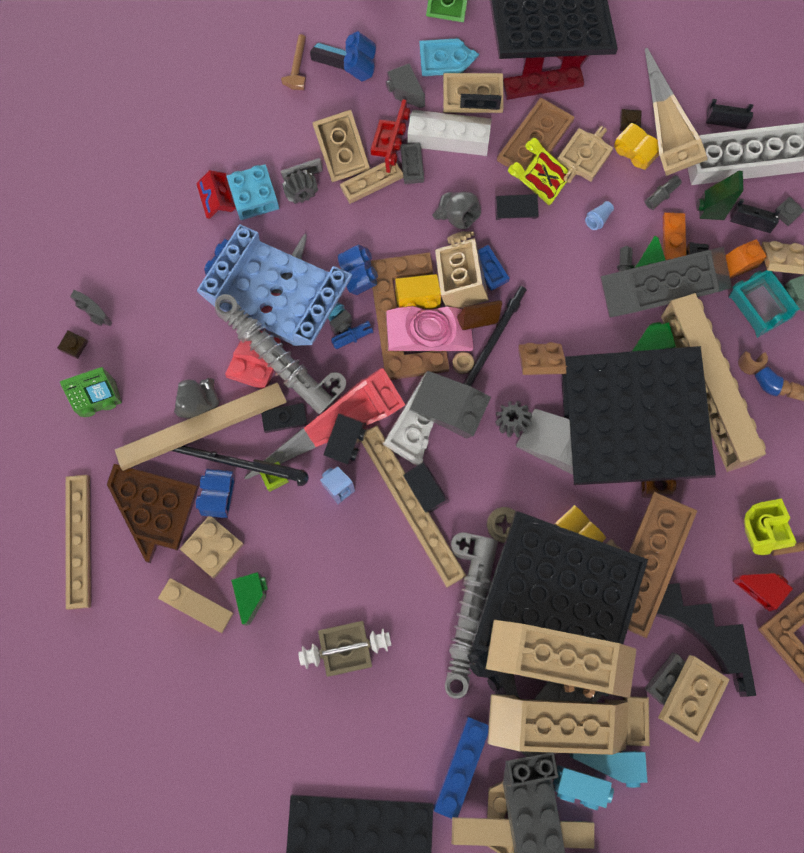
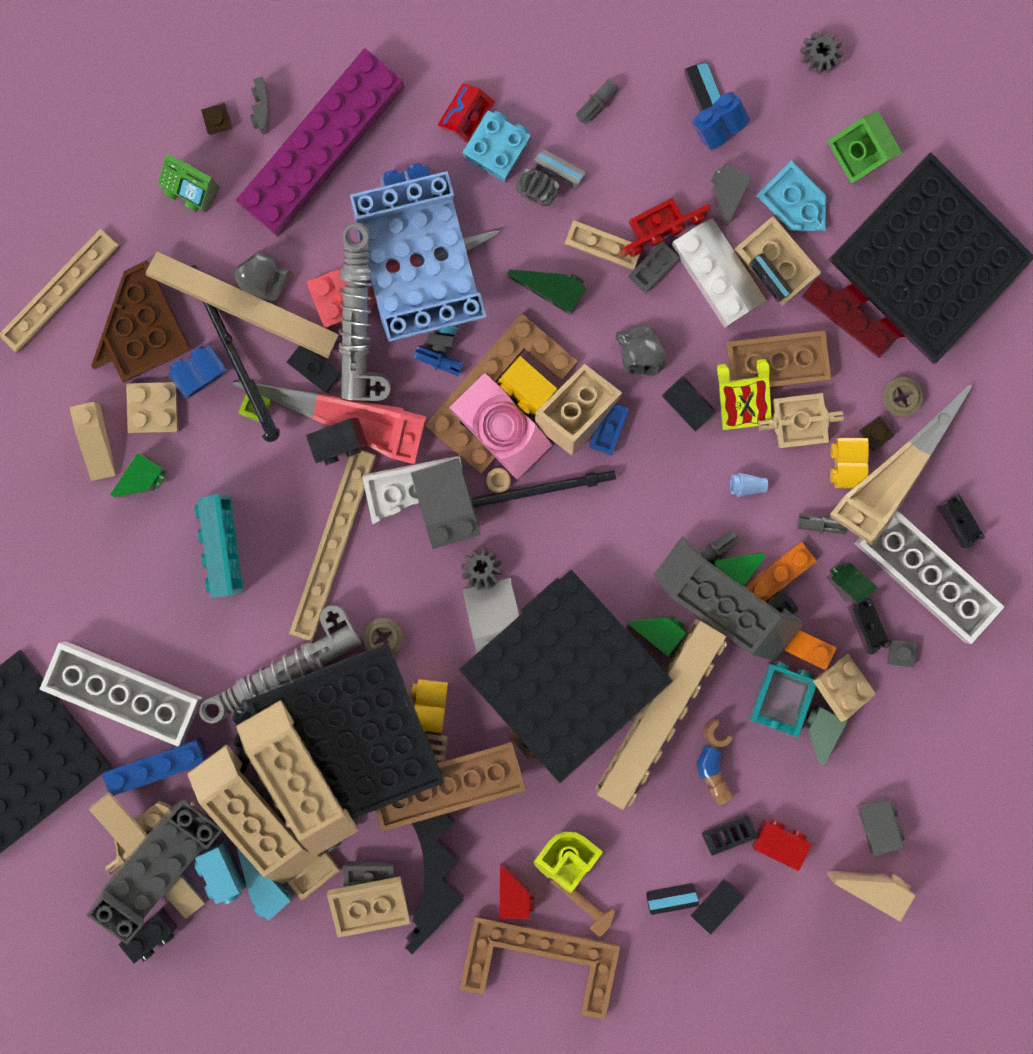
camera: 45 degrees right, 15 degrees up
medium nougat piece [281,34,306,90] -> none
dark tan plate [298,621,392,677] -> none
tan slope [312,110,370,182] -> none
light blue slope [320,466,355,504] -> none
blue brick [338,244,378,295] -> none
black hinge [403,462,449,513] -> none
tan piece [447,231,474,245] -> none
reddish brown slope [457,300,502,330] -> none
medium nougat plate [518,342,567,375] -> none
none -> white brick [40,641,202,747]
none -> teal slope [194,494,244,598]
none -> magenta brick [236,48,405,237]
none -> dark green slope [507,269,586,315]
none -> dark grey axle [576,79,619,124]
none -> dark tan gear [882,377,923,417]

